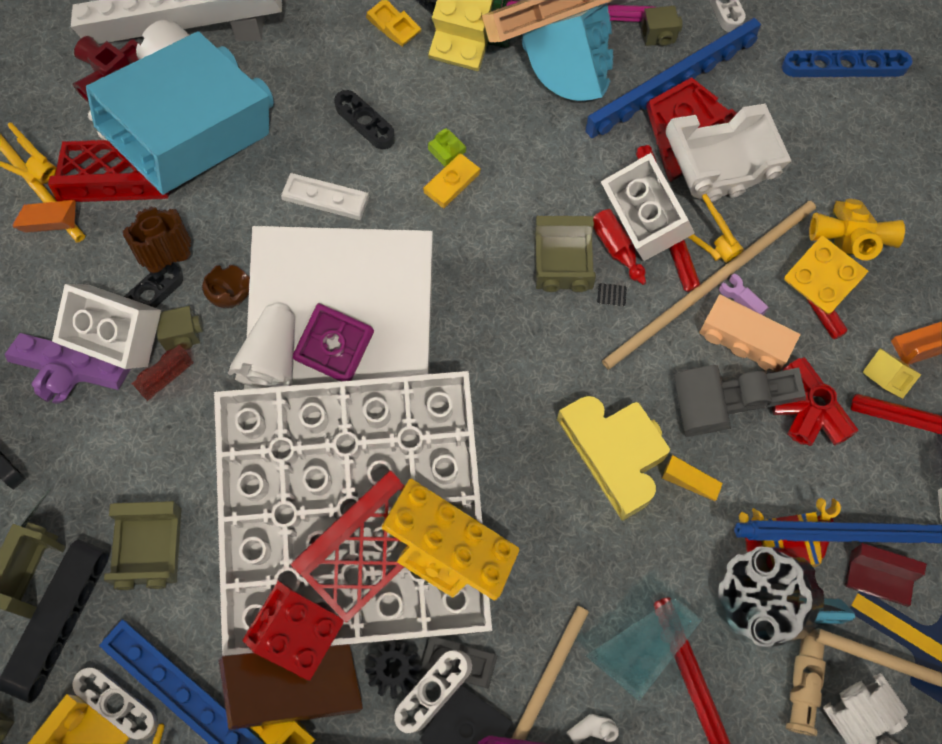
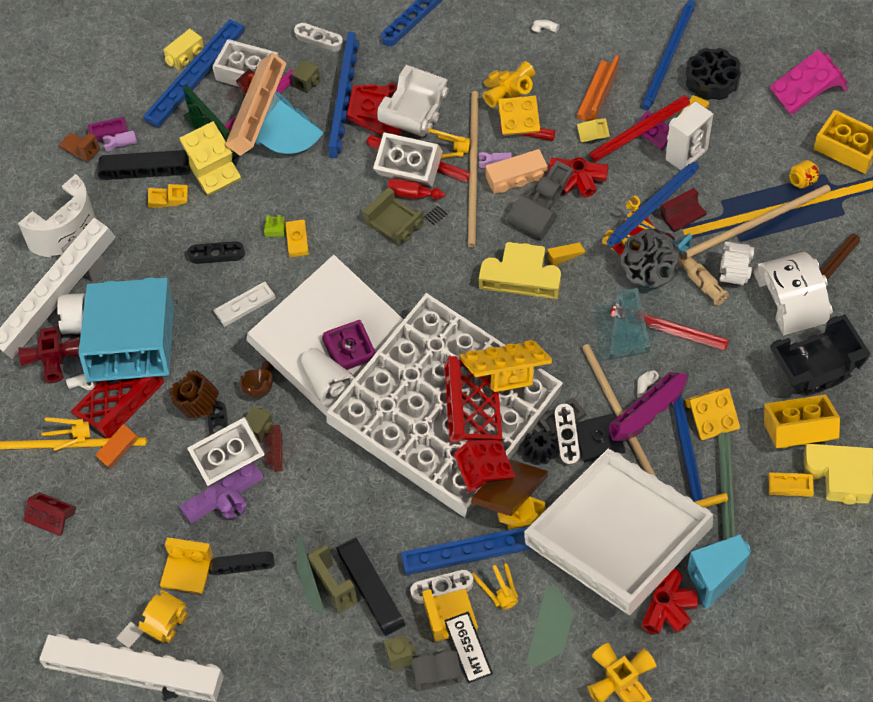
camera: 45 degrees left, 10 degrees down
olive panel [104,501,182,590] -> none

